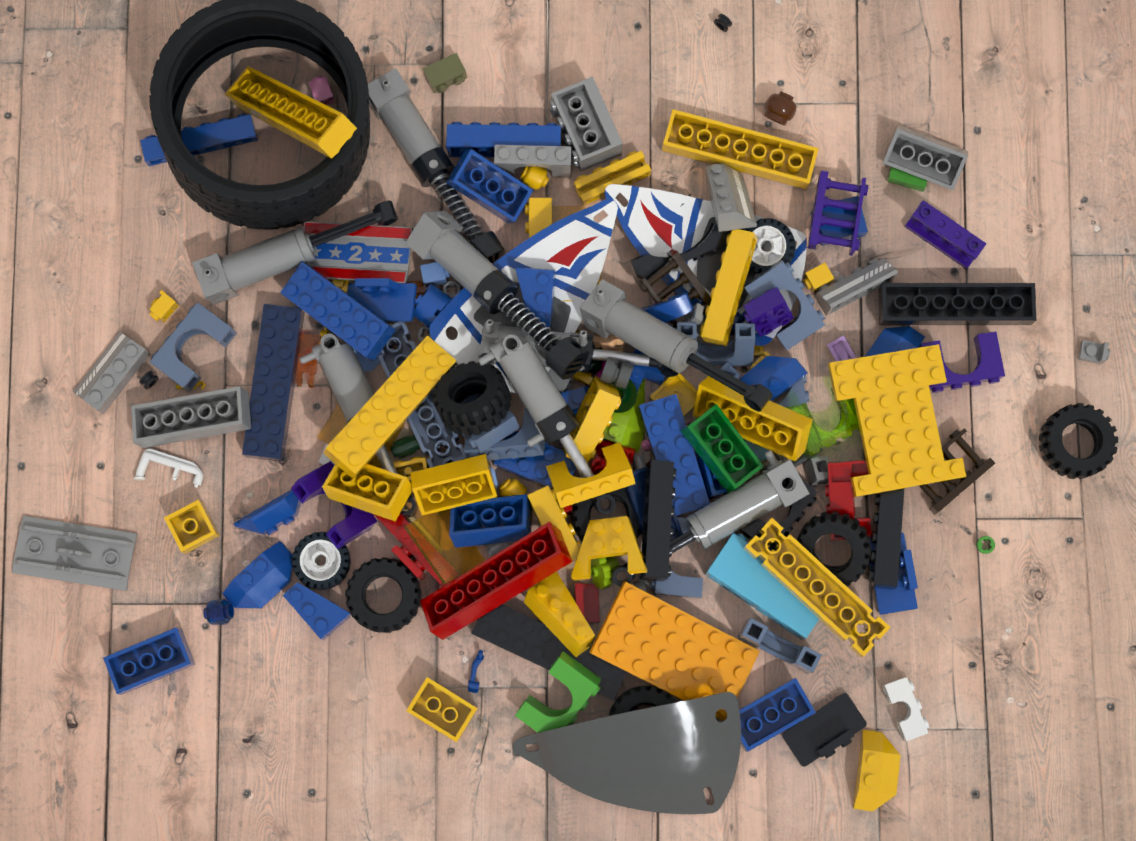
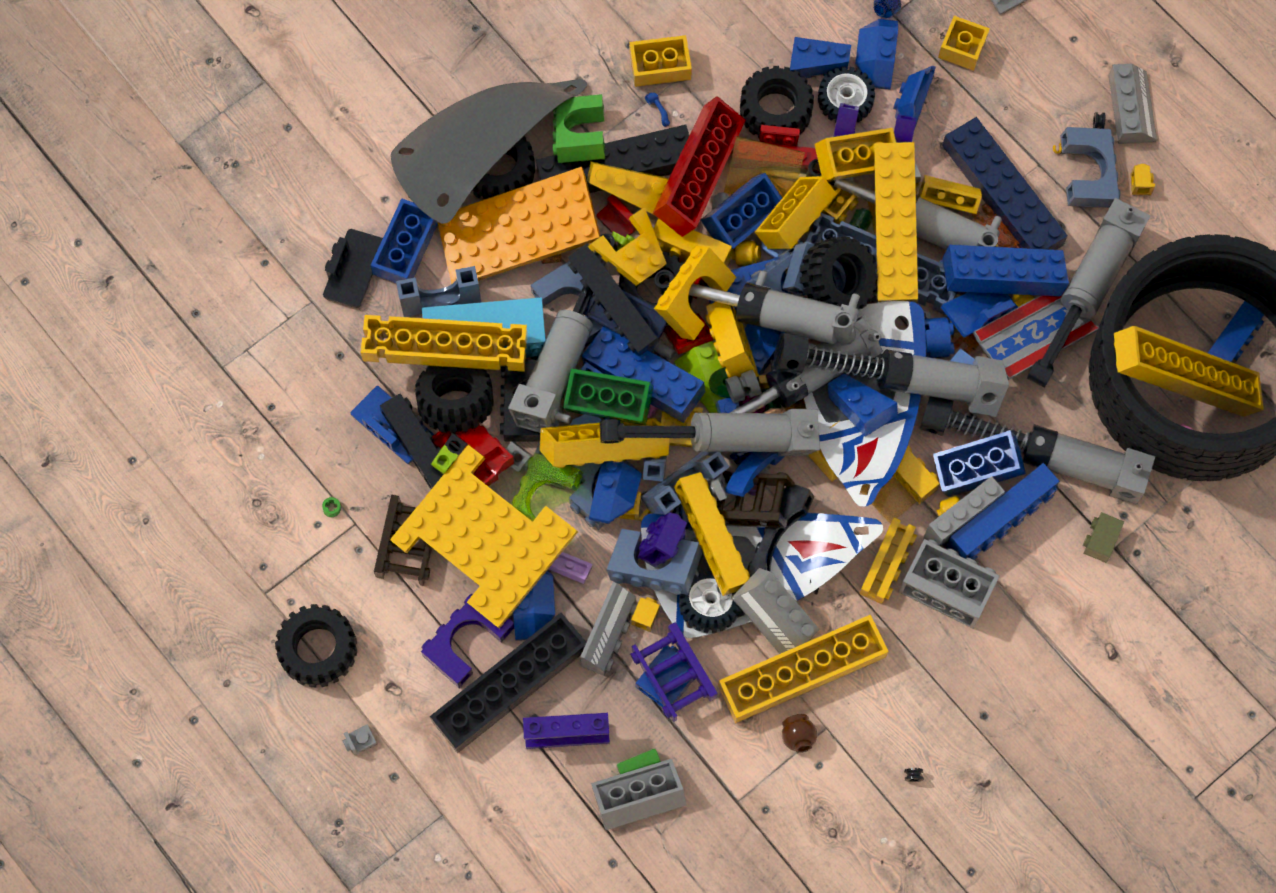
camera: 140 degrees right, 10 degrees down
light grey brick [131,386,251,448] -> none
white piece [134,449,203,488] -> none
yellow wedge [853,730,901,811] -> none
white arch [882,677,929,741] -> none
none -> lime leg [431,433,467,474]
none -> yellow brick [919,175,982,214]

